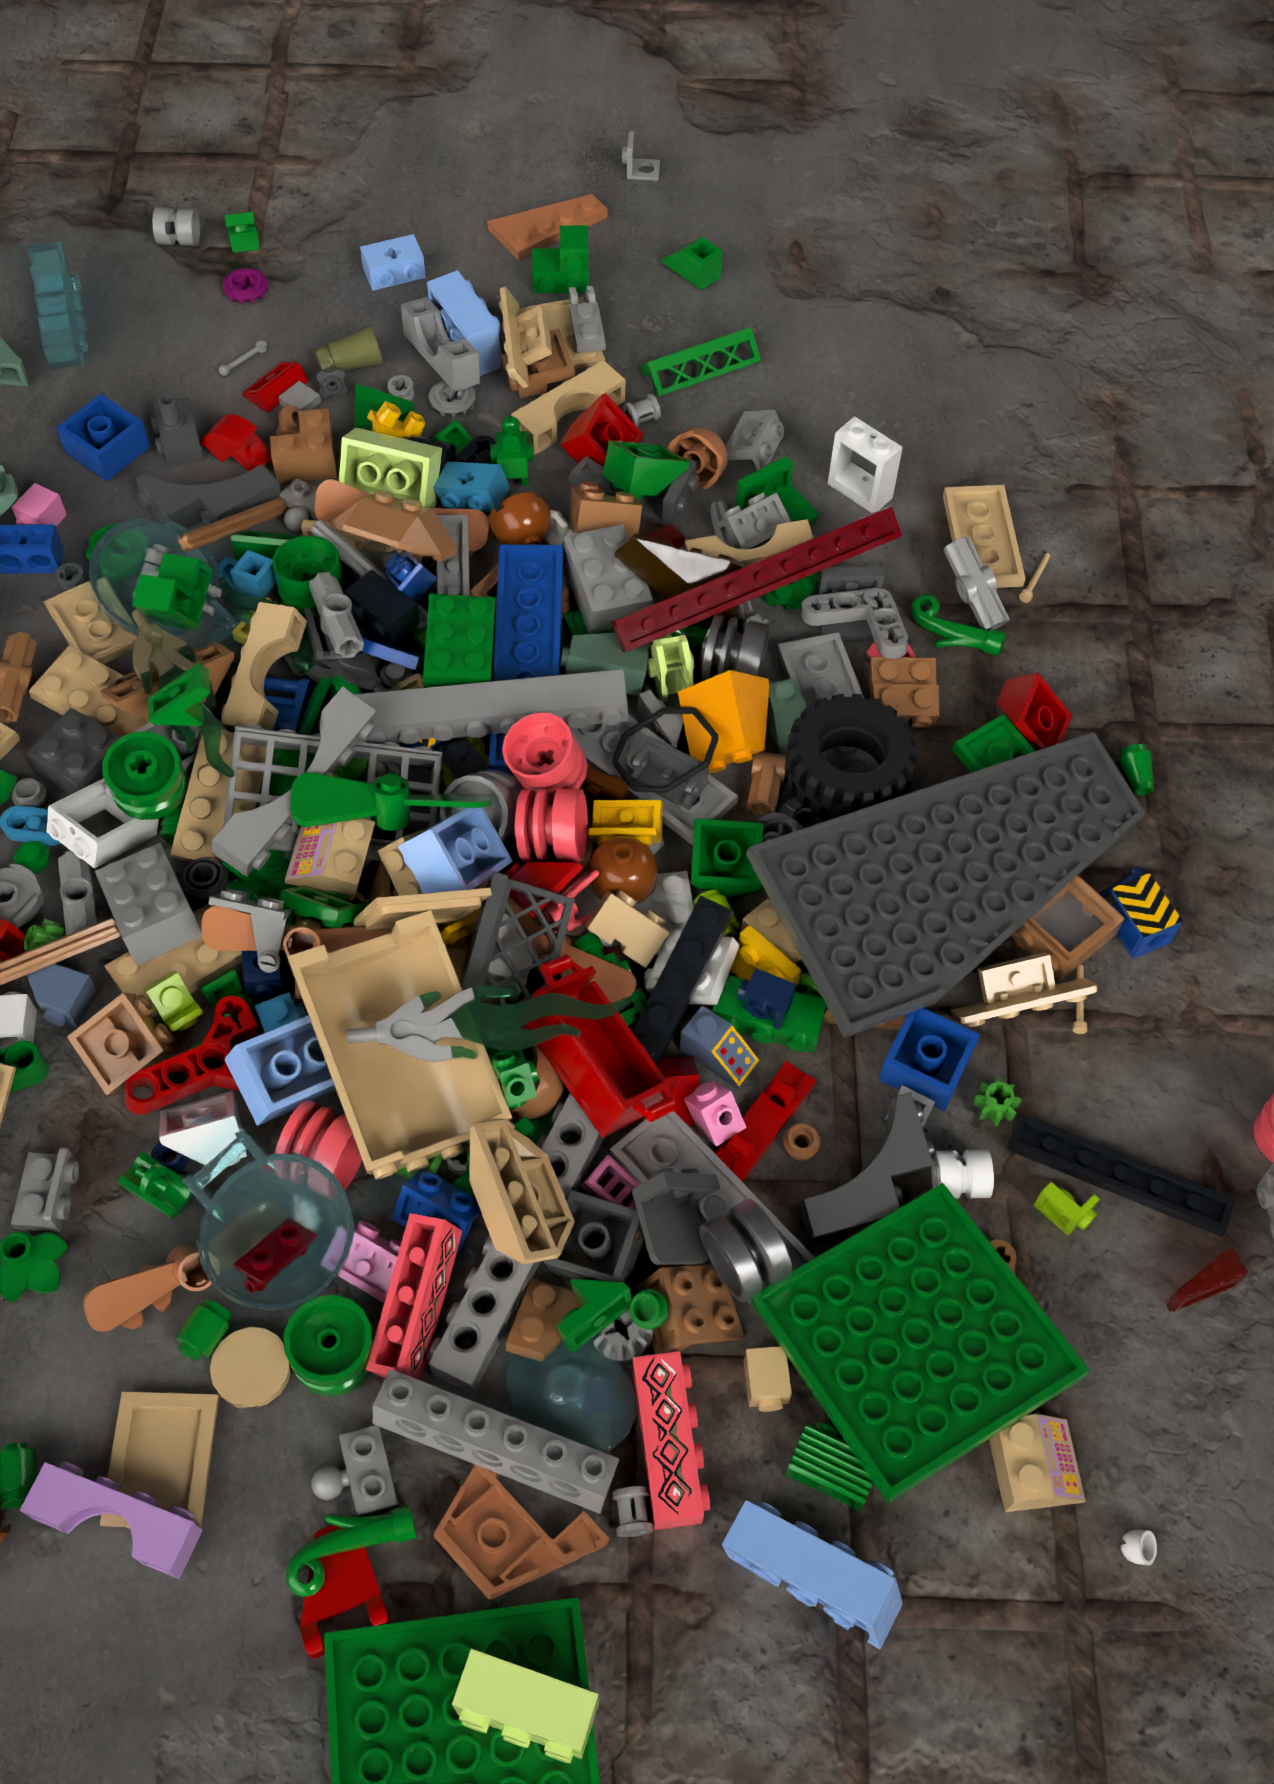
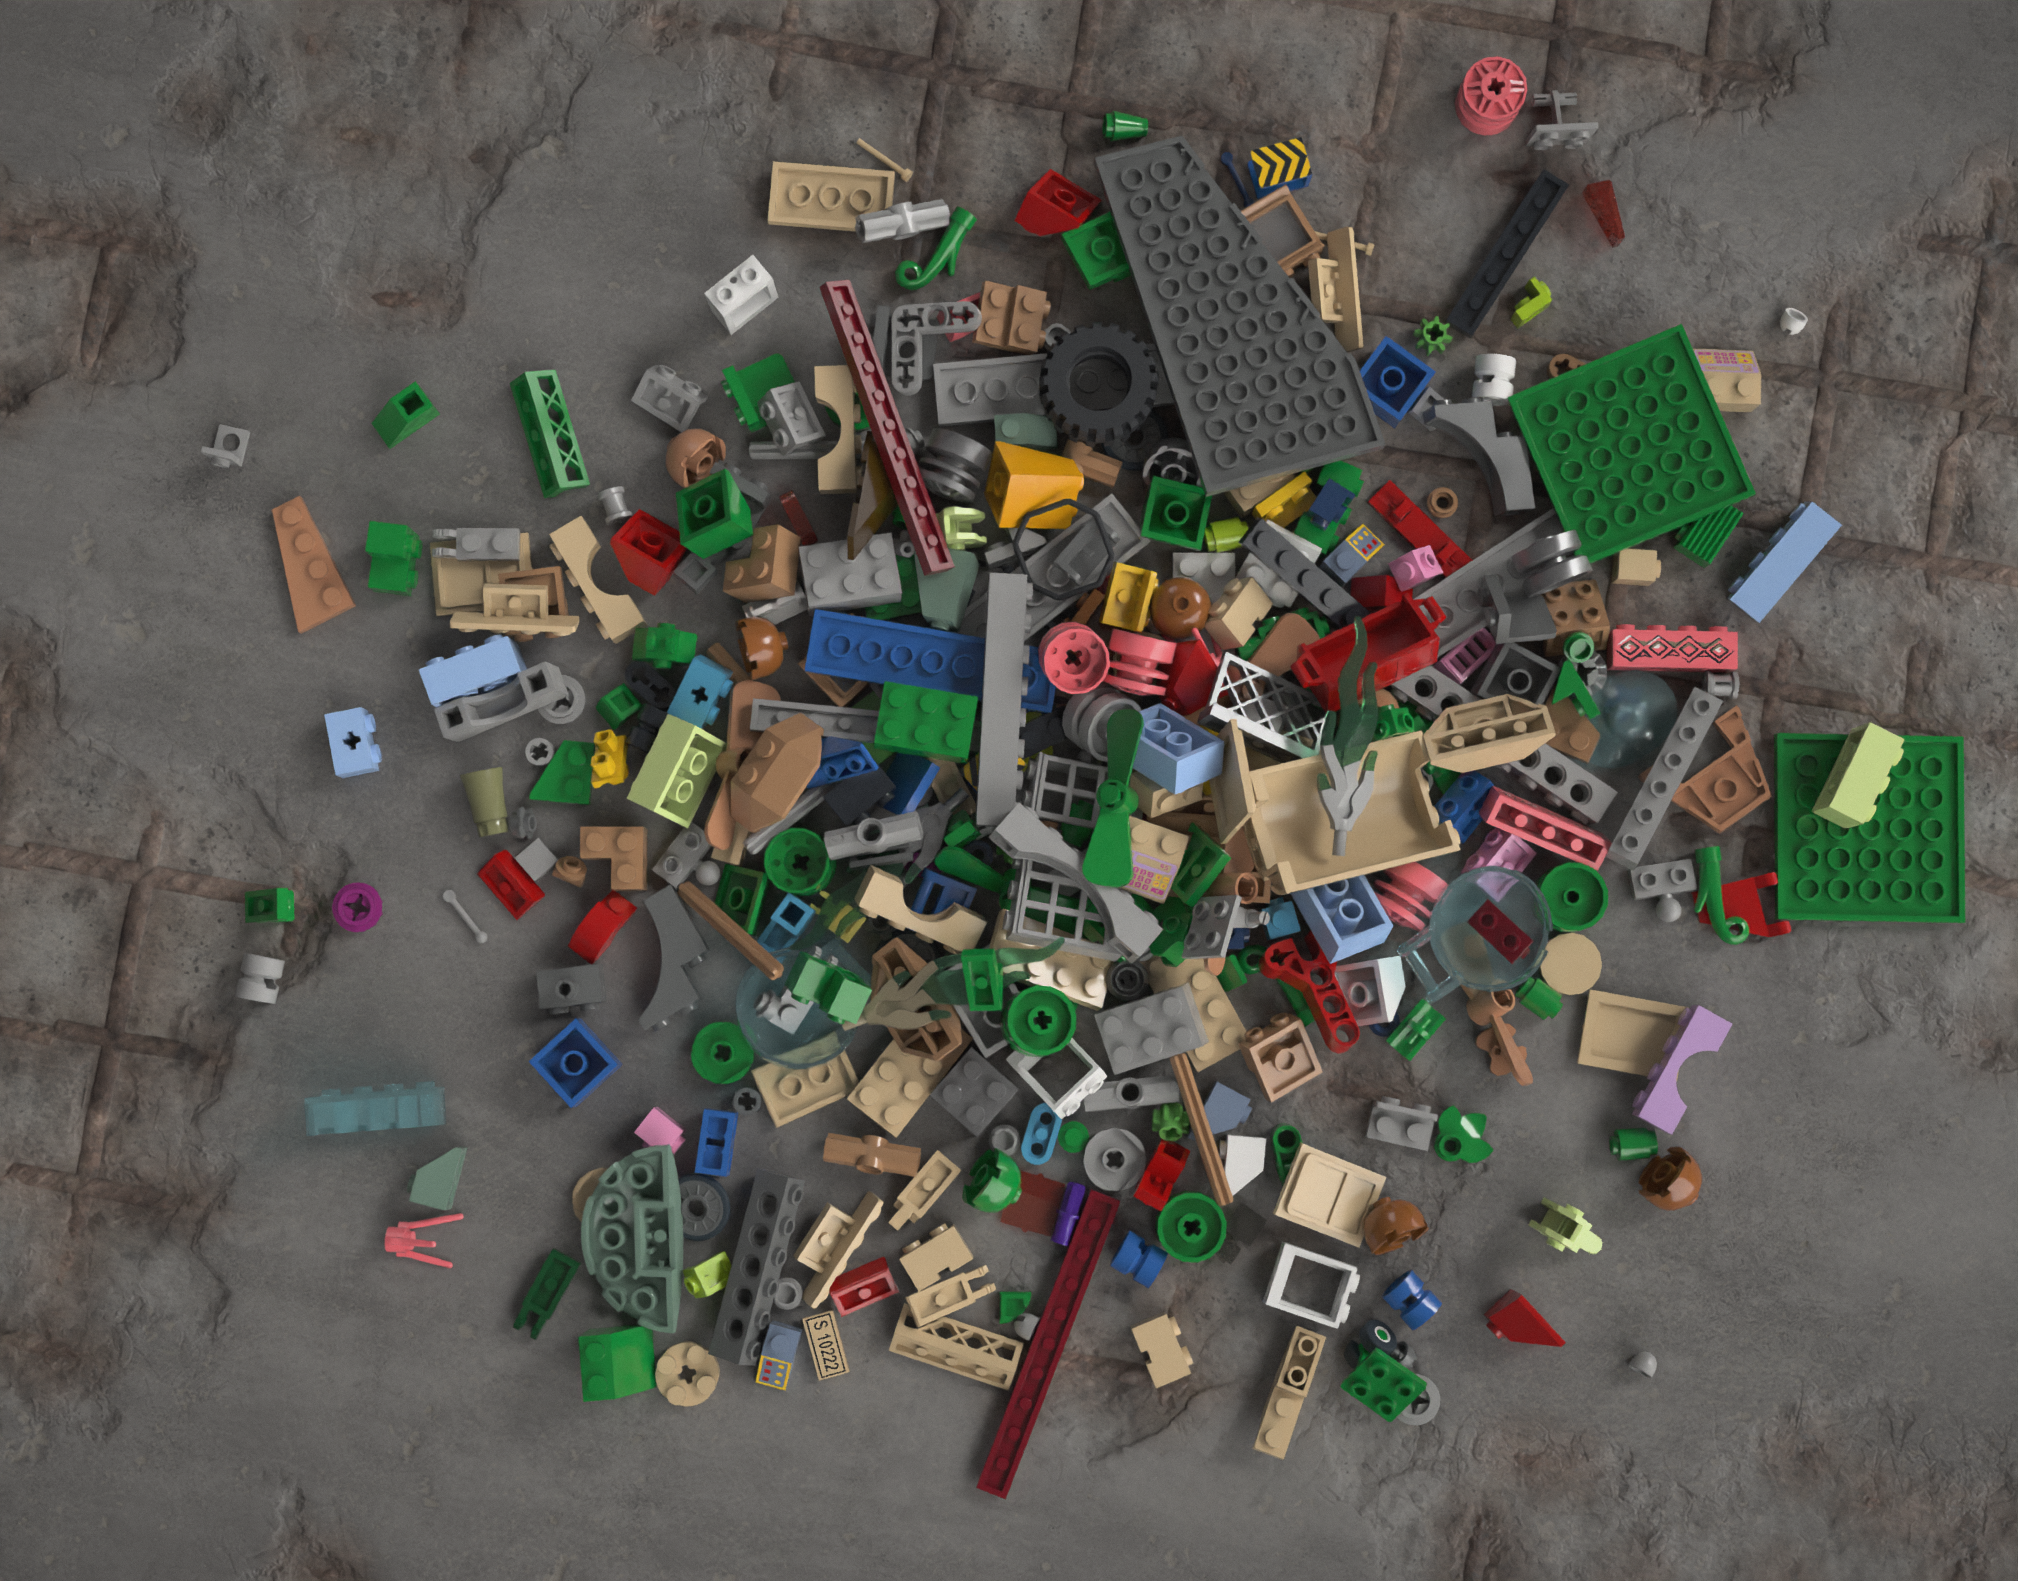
camera: 80 degrees left, 25 degrees up
lime bracket [143,970,203,1032] -> none

